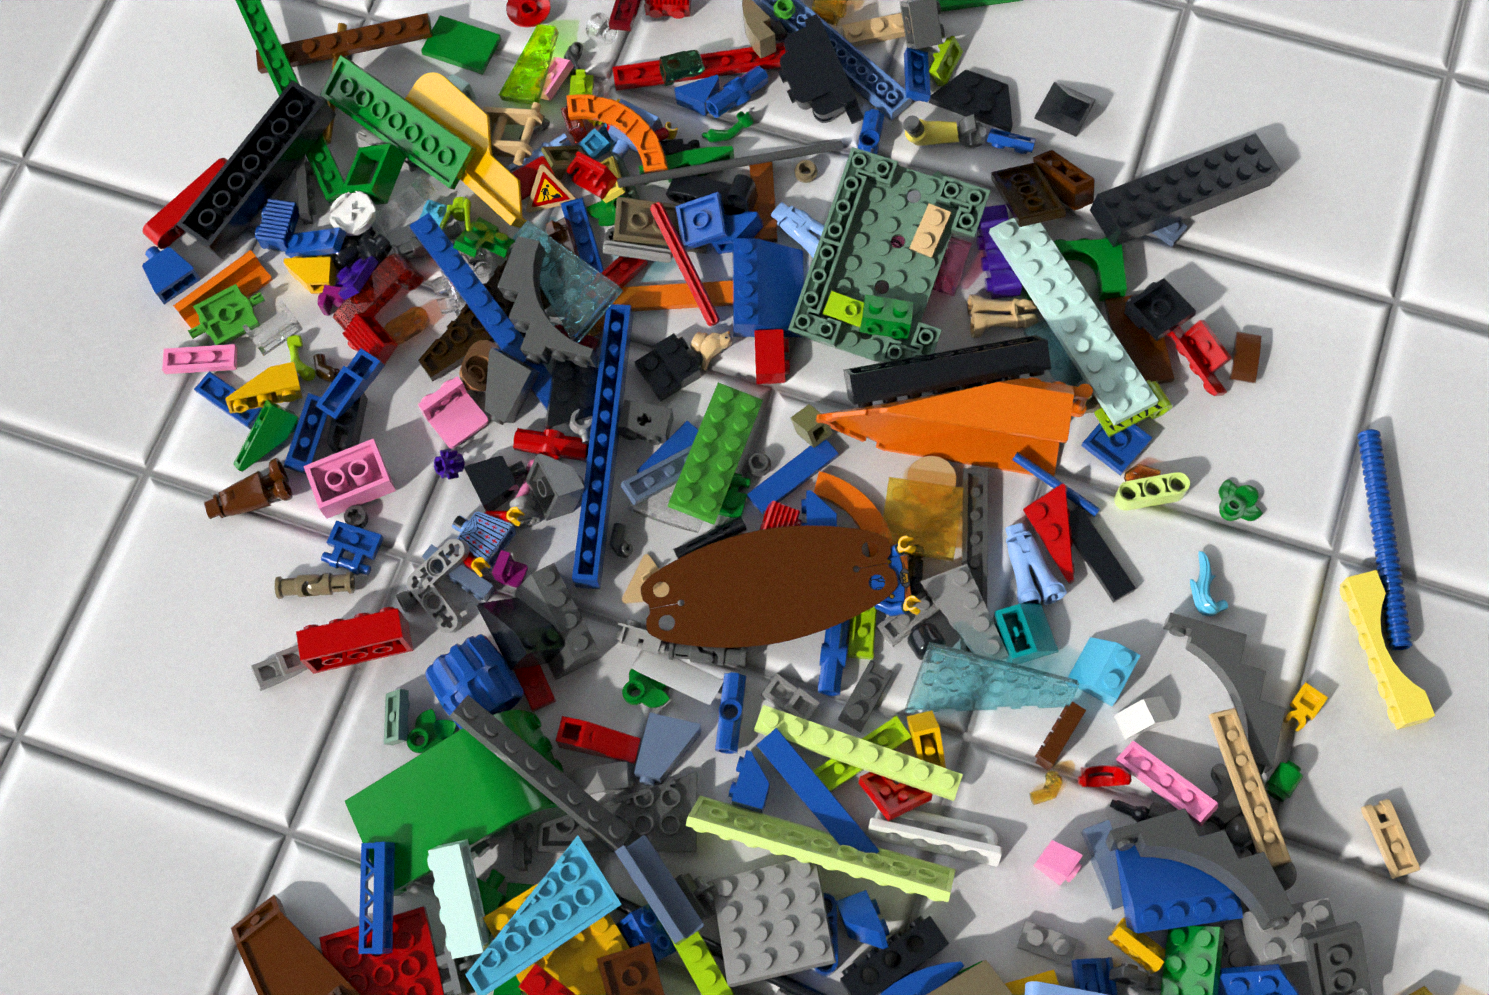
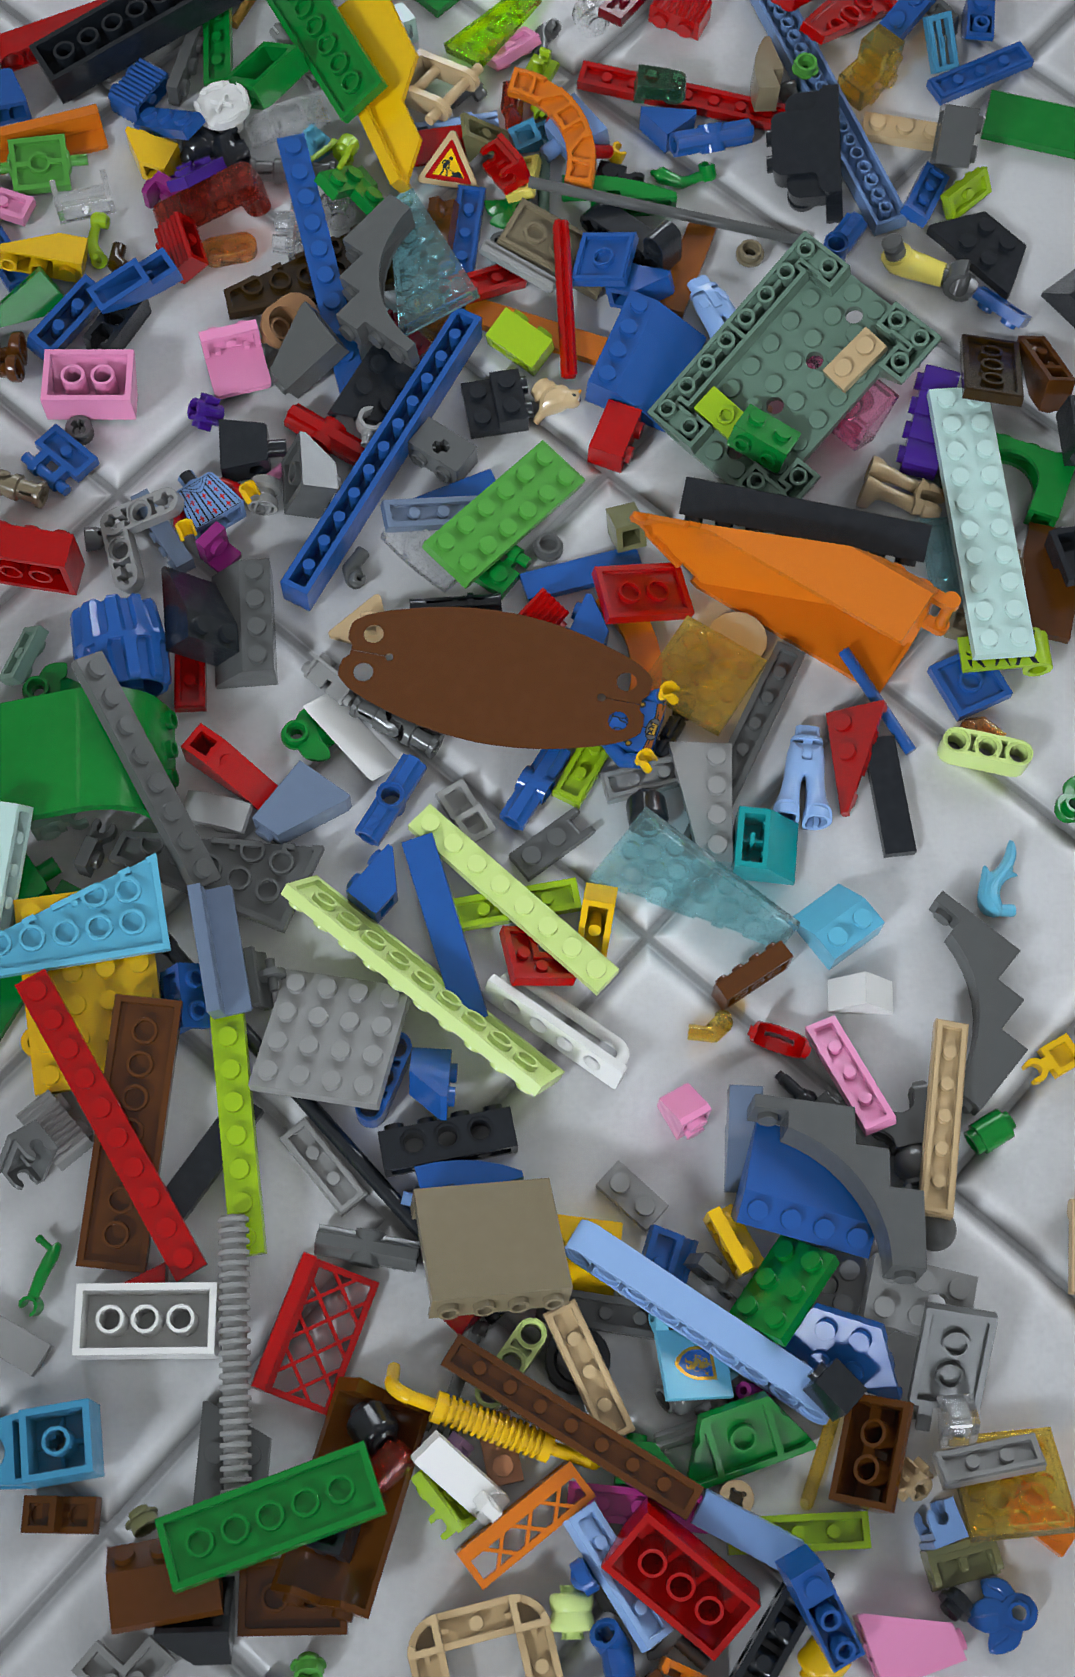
camera: 15 degrees right, 0 degrees up
none -> lime brick [485,307,555,376]
none -> red plate [591,562,695,624]

